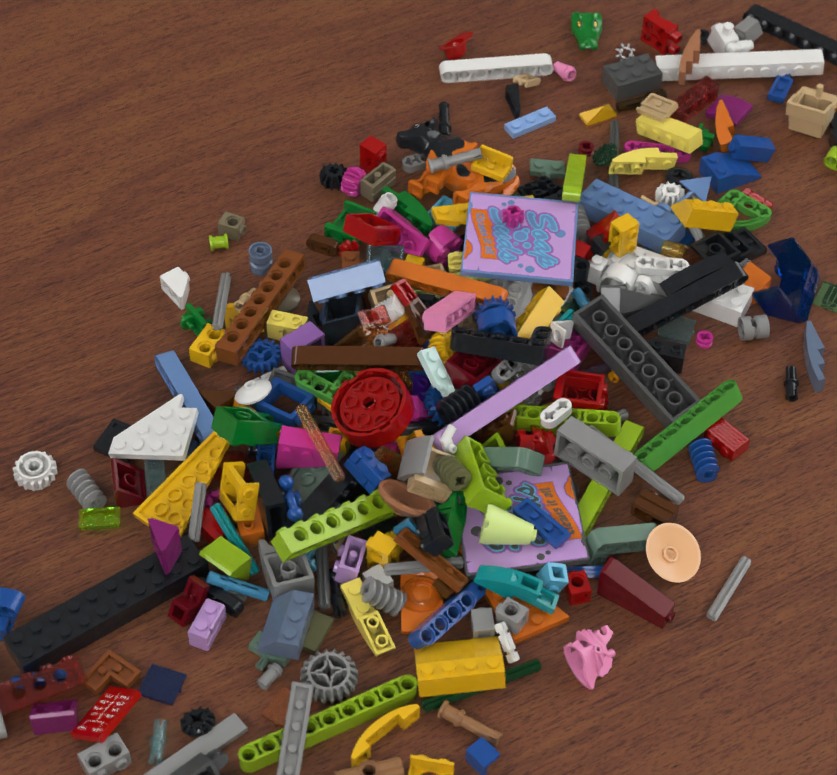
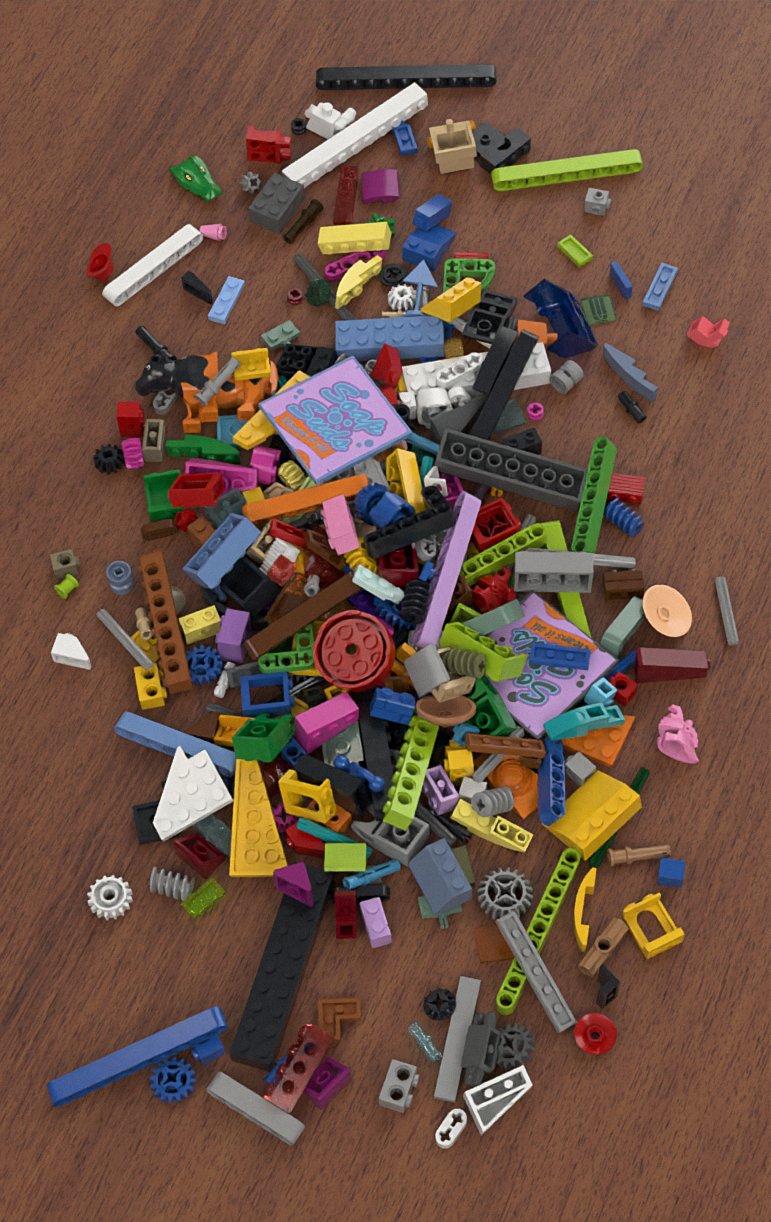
camera: 35 degrees left, 10 degrees up
red tile [70,686,142,743] -> none
clear blue piece [139,664,187,706] -> none
green hips [180,303,212,337] -> none
light grey axle [188,482,207,543] -> none
white dish [235,379,272,405] -> none
light grey pin [256,663,283,691] -> none
clear orange axle [296,404,345,483] -> none
white brick [373,192,397,215] -> none
black brick [416,506,454,557] -> none
white arm [440,424,457,455] -> none
yellowish green cone [479,504,537,545] -> none
white axle [494,621,520,663] -> none
light grey brick [495,597,529,635] -> none
dark pink gear [502,205,524,228] -> none
tan tile [512,73,541,88] -> none
white beam [540,398,572,429] -> none
lime beam [562,153,587,203] -> none
yellow slope [579,104,617,126] -> none
black tile [588,234,611,256] -> none
yellow brick [608,213,640,258] -> none
tan plate [636,92,679,123] -> none
nougat slope [678,29,701,85] -> none
orange slope [715,99,736,153] -> none
light grey brick [734,16,763,41] -> none

